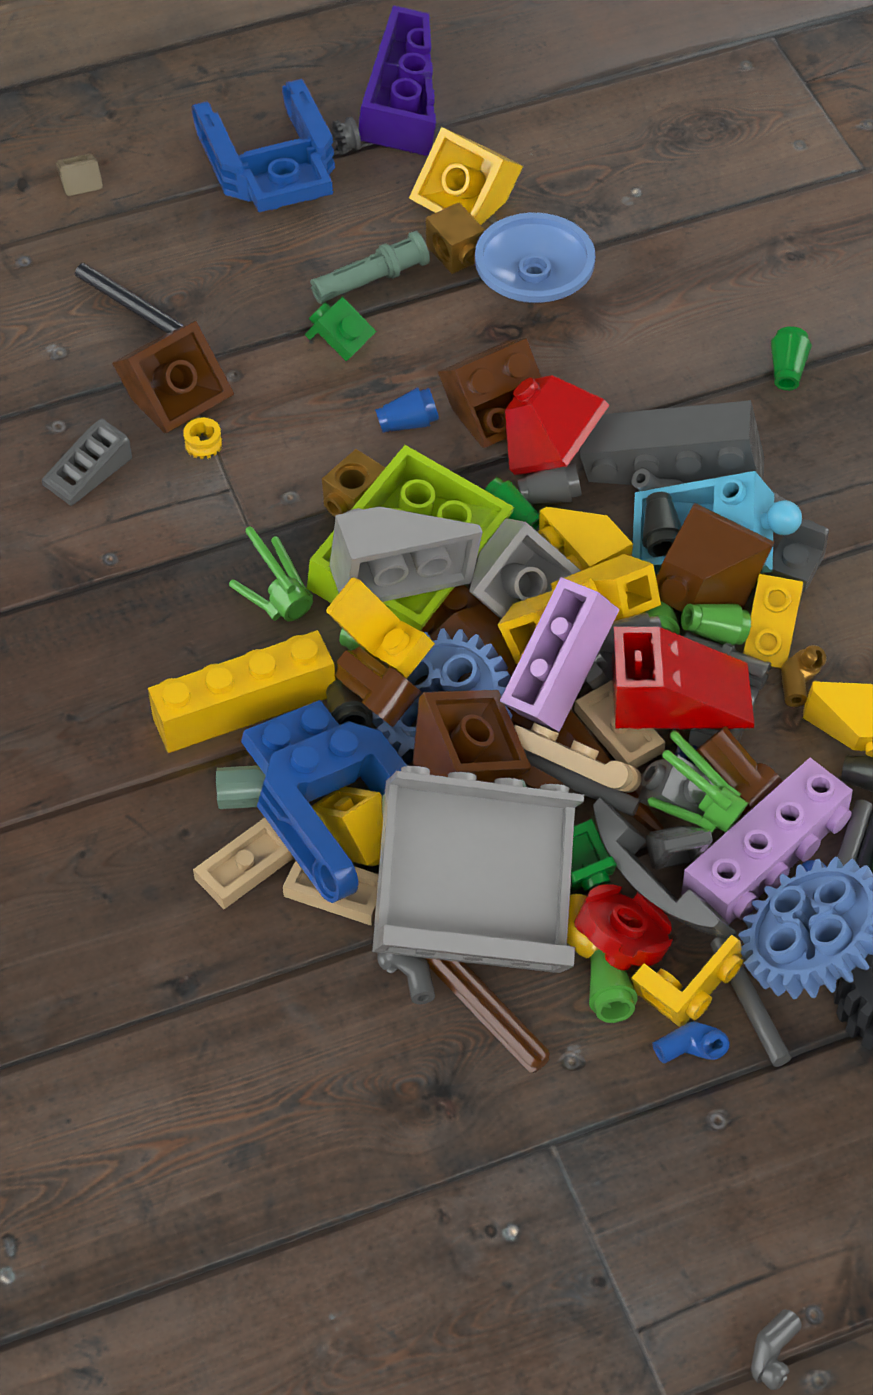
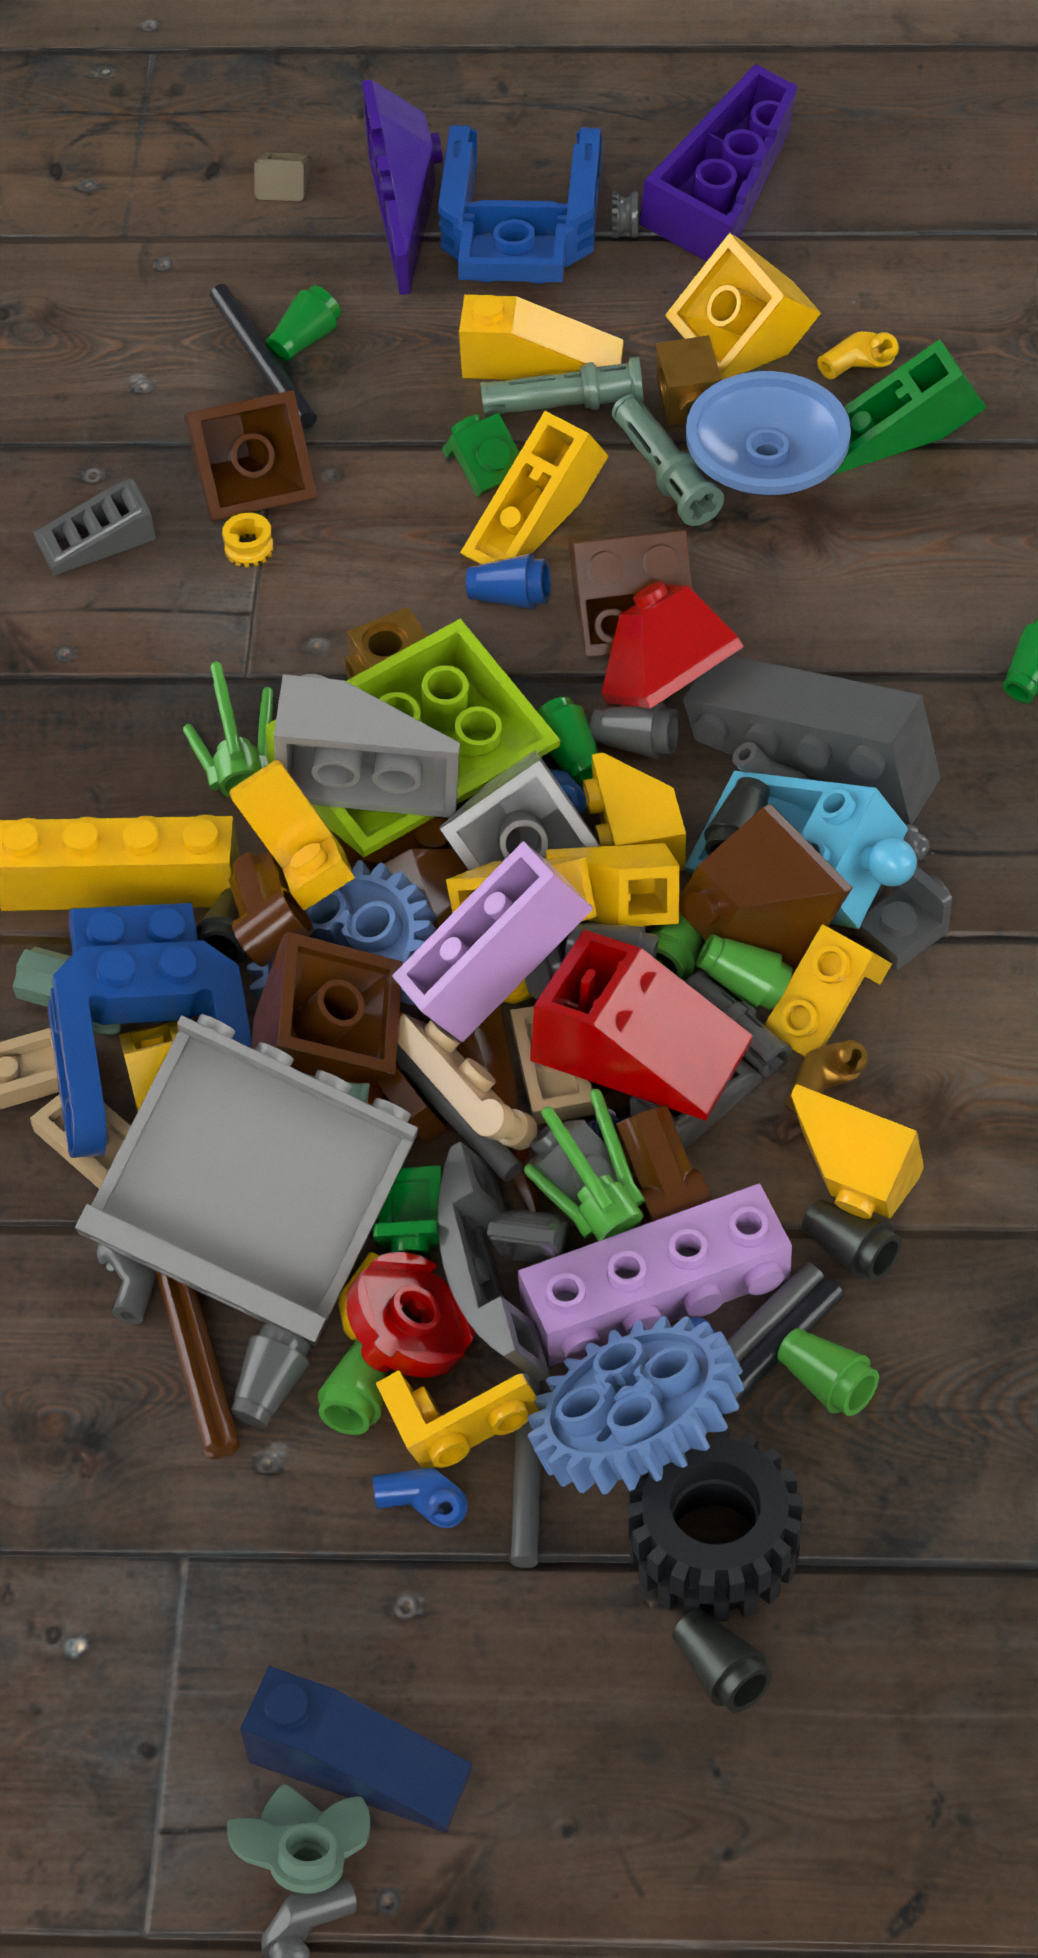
camera: 25 degrees right, 0 degrees up
none -> sand green plate [227,1784,371,1894]
none -> dark grey cone [230,1324,311,1429]
none -> dark blue slope [240,1666,473,1833]
none -> green cone [266,285,342,362]
none -> dark purple wedge [361,80,443,295]
none -> yellow slope [459,294,624,380]
none -> yellow slope [460,411,609,565]
none -> sand green pin [612,394,724,526]
none -> yellow arm [817,331,899,380]
none -> green slope [831,339,987,476]

